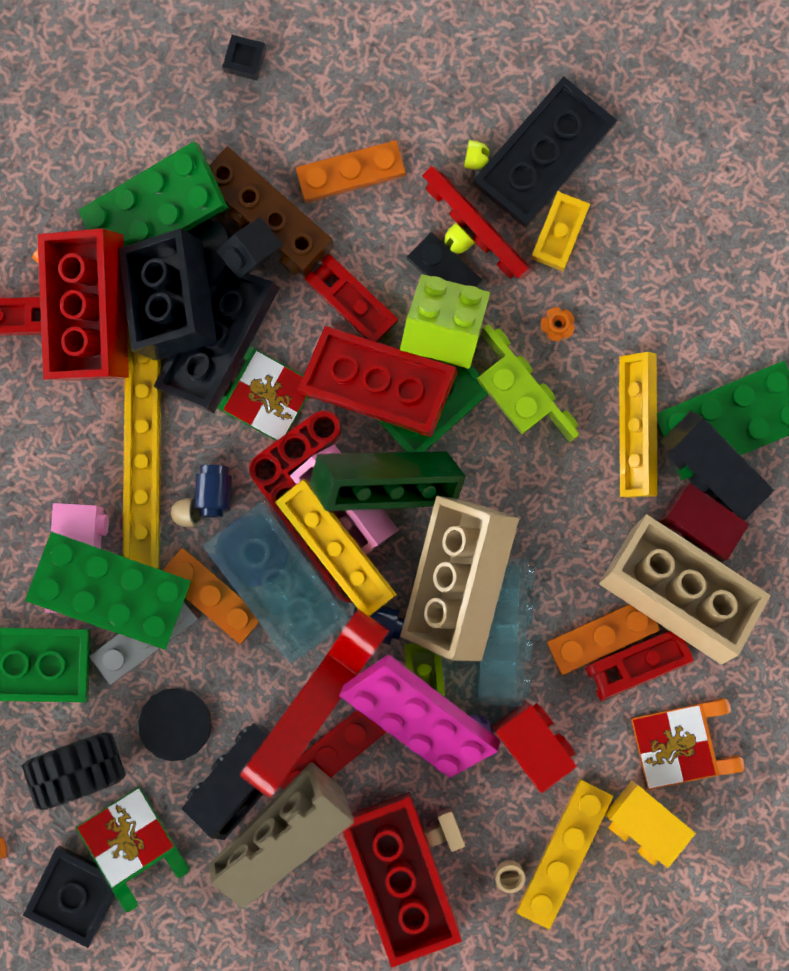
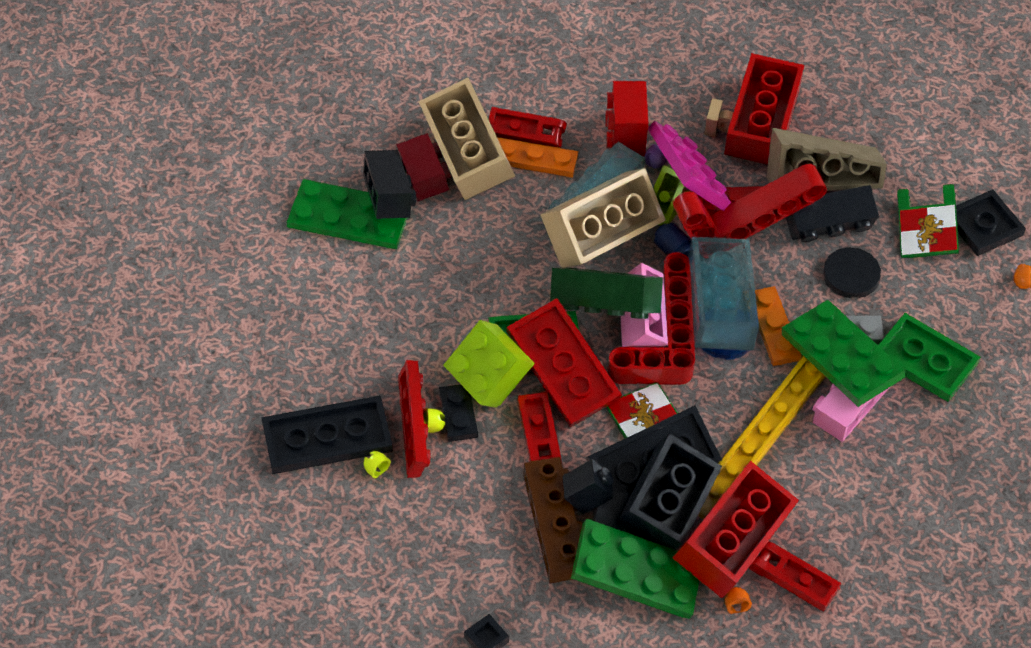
camera: 150 degrees left, 30 degrees down
black tyre [21,732,126,810] -> none
tan hinge [170,498,200,527] -> none
dark blue brick [194,465,232,517] -> none
yellow plate [275,479,397,616] -> none
orange plate [295,140,406,203] -> none
lime bracket [477,324,579,443] -> none
tan hinge [495,860,525,893] -> none
yellow plate [516,778,614,930] -> none
yellow plate [531,191,590,271] -> none
orange plate [540,307,575,342] -> none
yellow brick [605,780,696,868] -> none
yellow plate [619,352,658,498] -> none
flag [631,698,745,790] -> none

